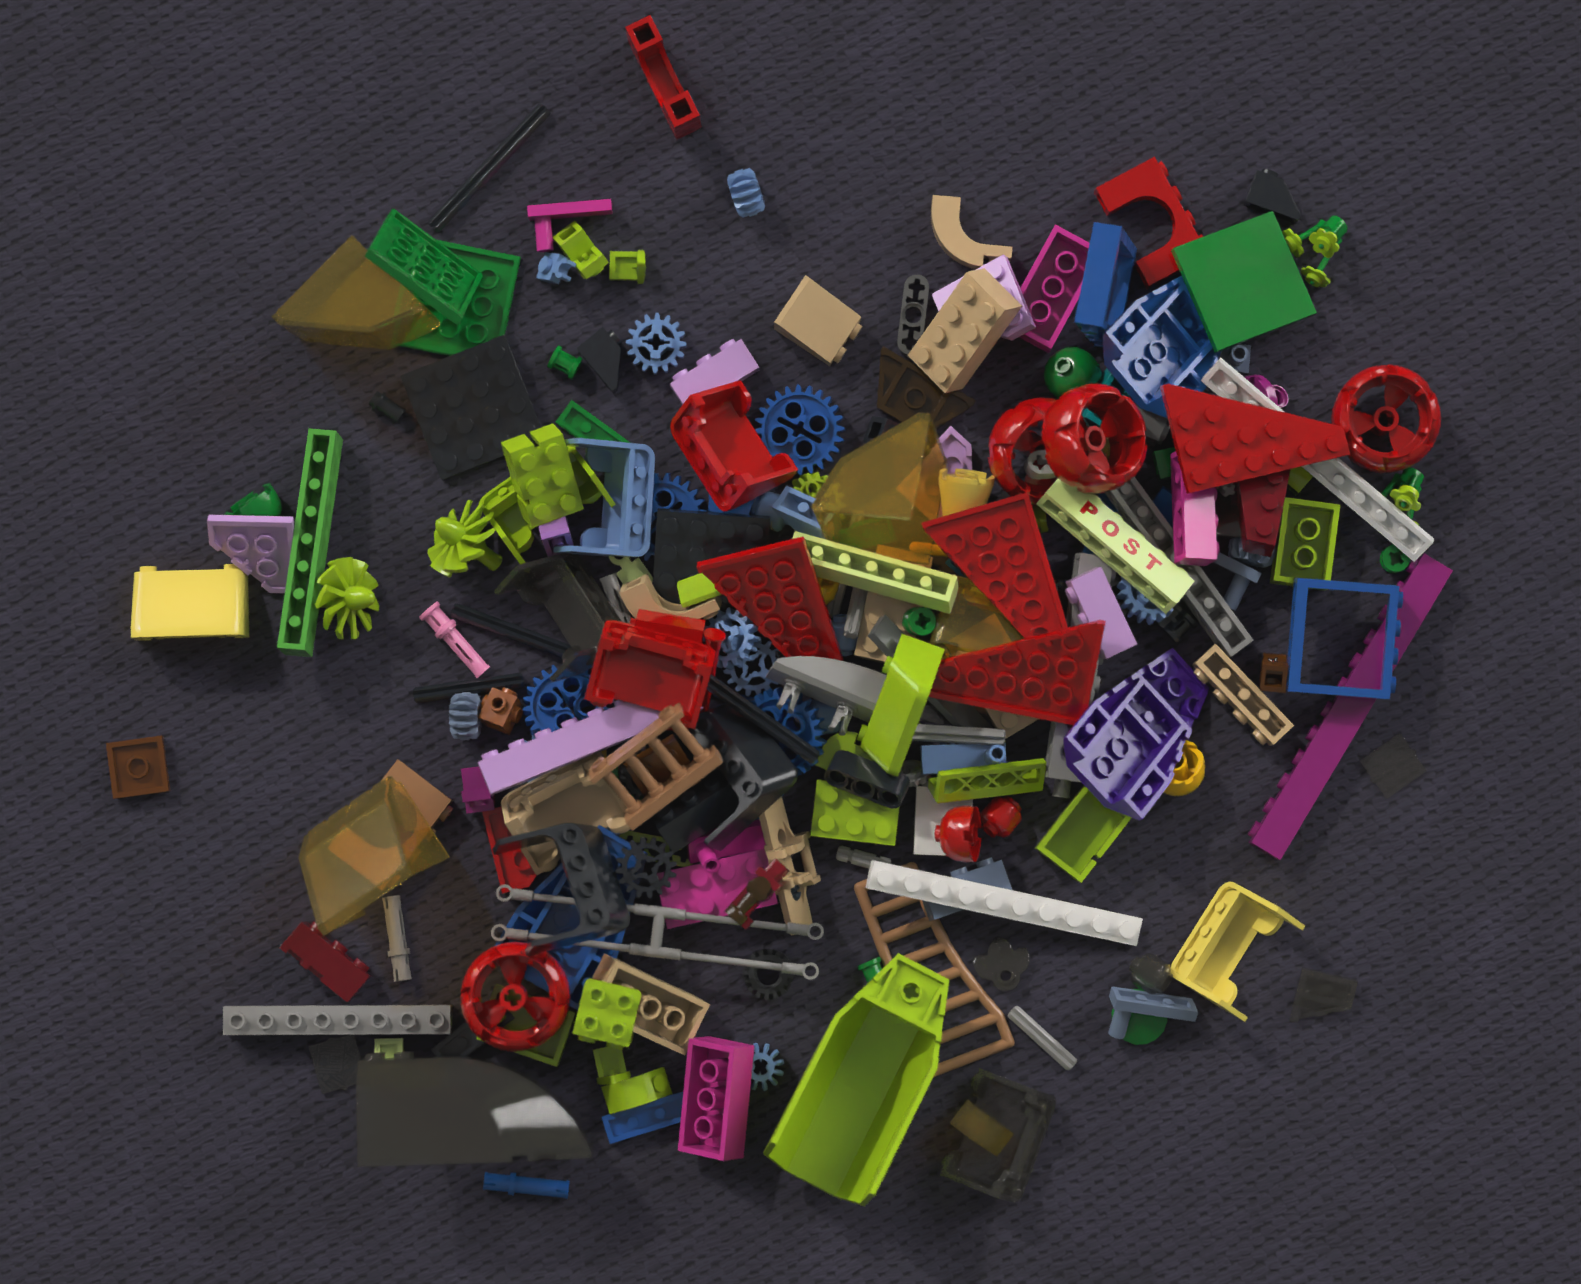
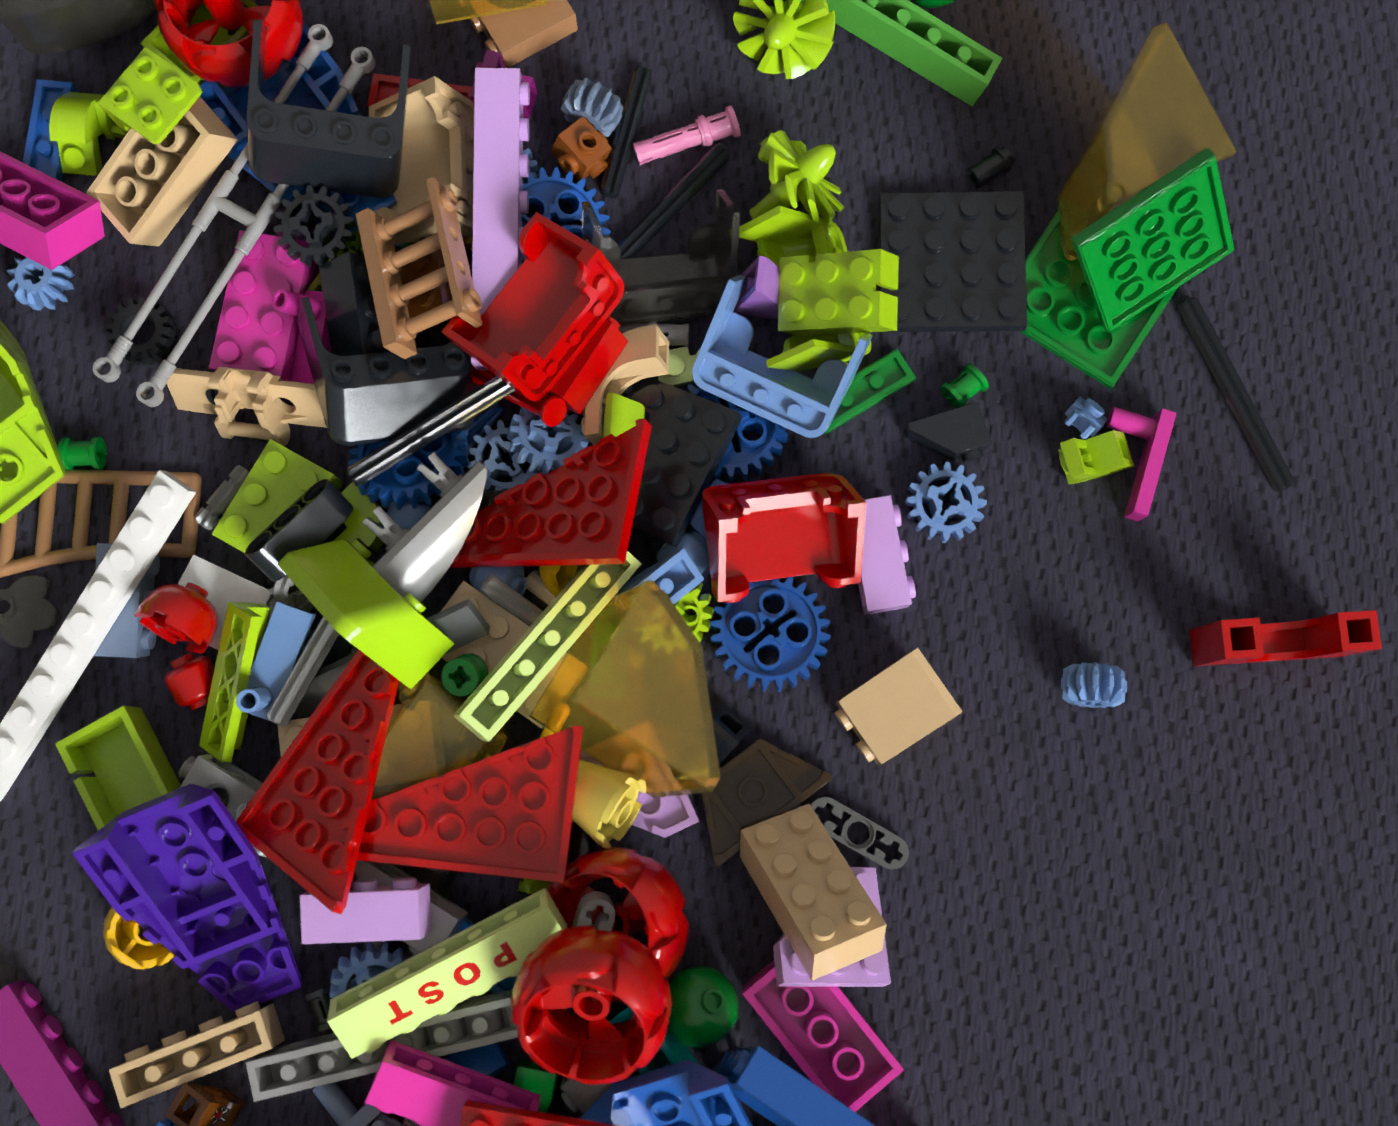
camera: 115 degrees right, 5 degrees down
lime tile [609,250,646,284] -> none
hips [724,858,790,930] -> none
tan arch [931,195,1013,269] -> none

